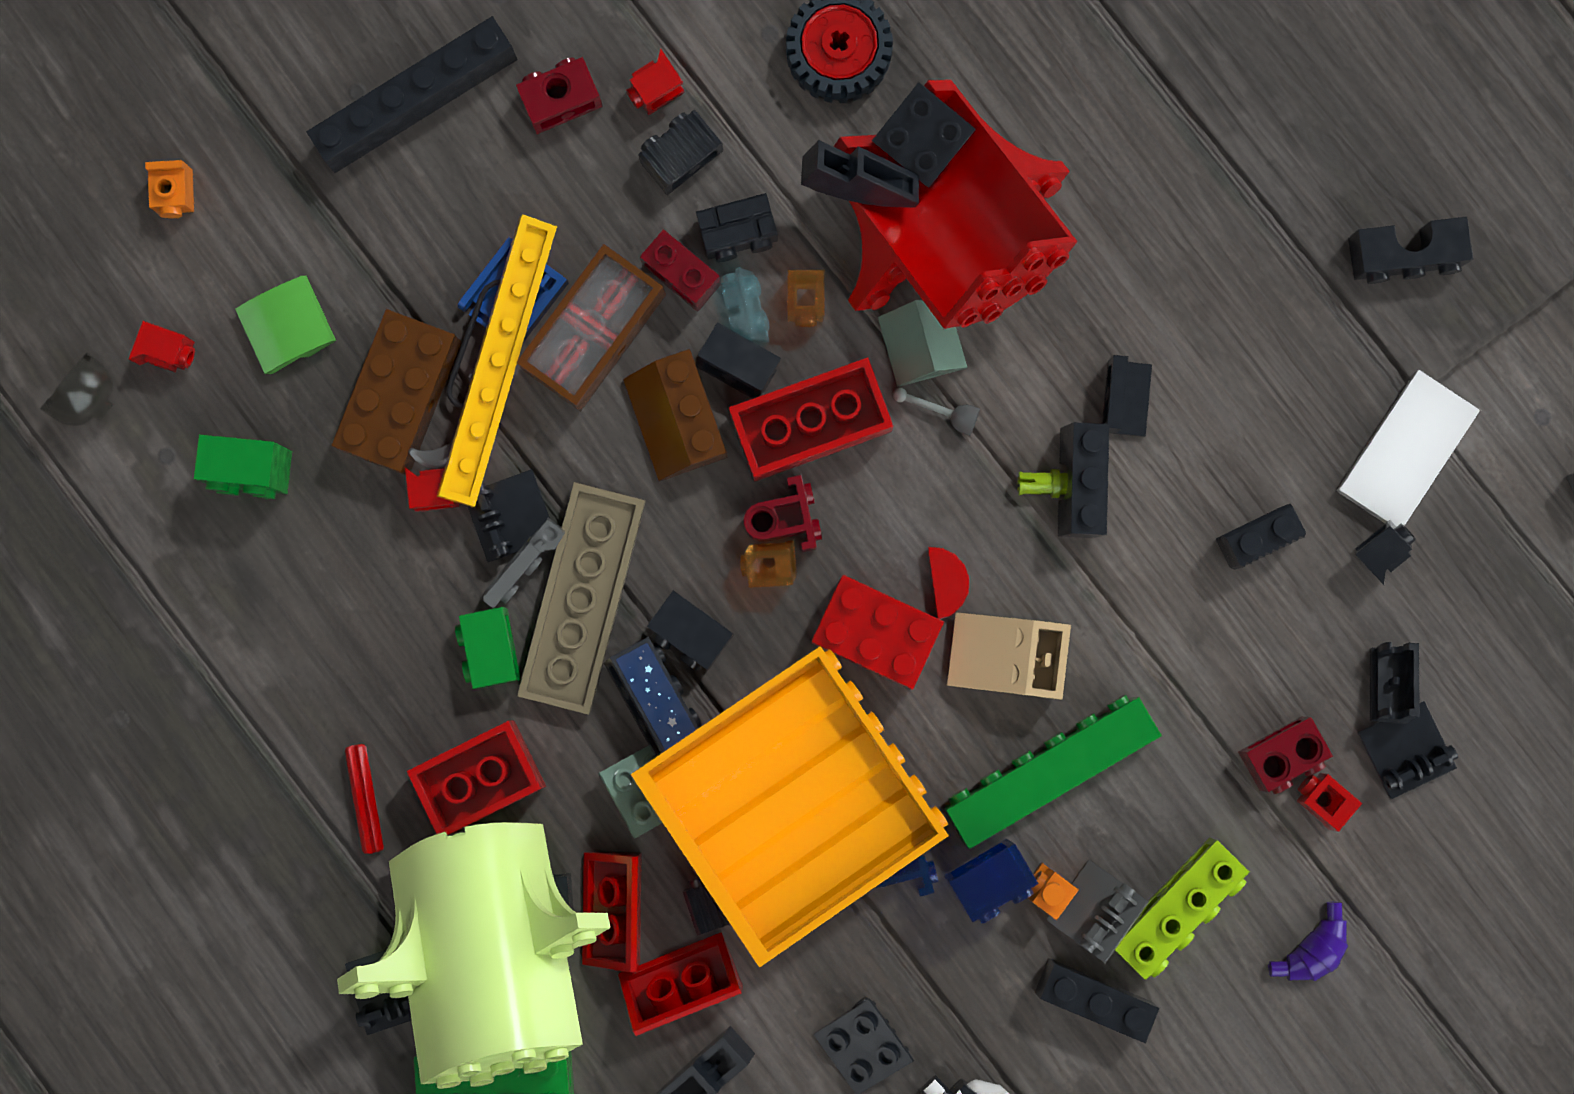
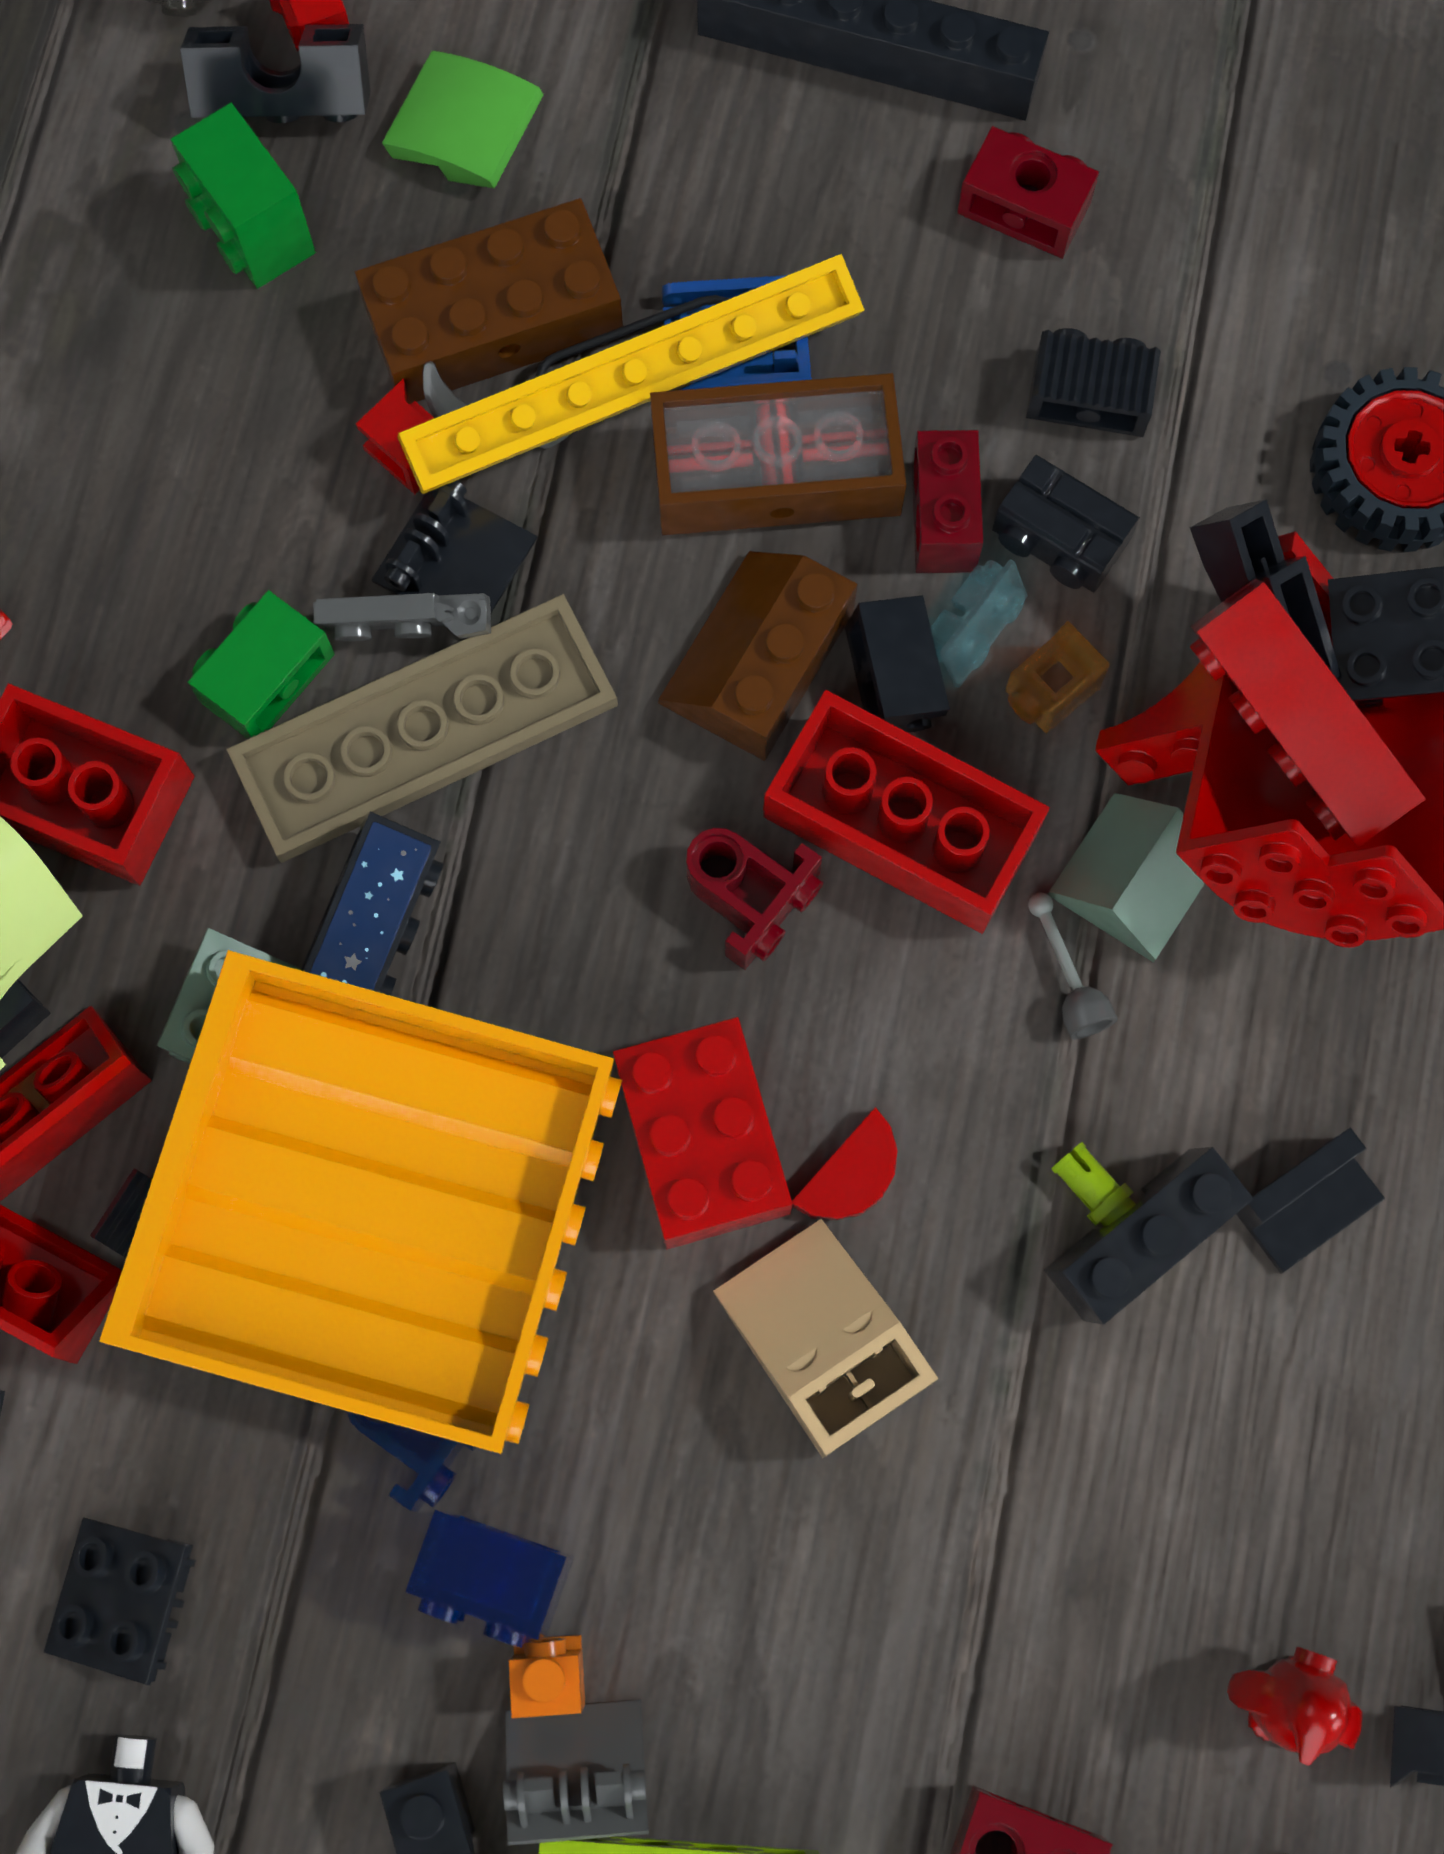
camera: 50 degrees right, 10 degrees down
red window [626,49,685,115] -> none
black brick [647,590,734,672] -> none
clear orange brick [740,540,797,588] -> none
green brick [944,694,1162,849] -> none
black brick [1216,504,1306,570] -> none
none -> black arch [180,24,371,123]
none -> red brick [1189,579,1426,847]
none -> red animal [1227,1647,1363,1766]

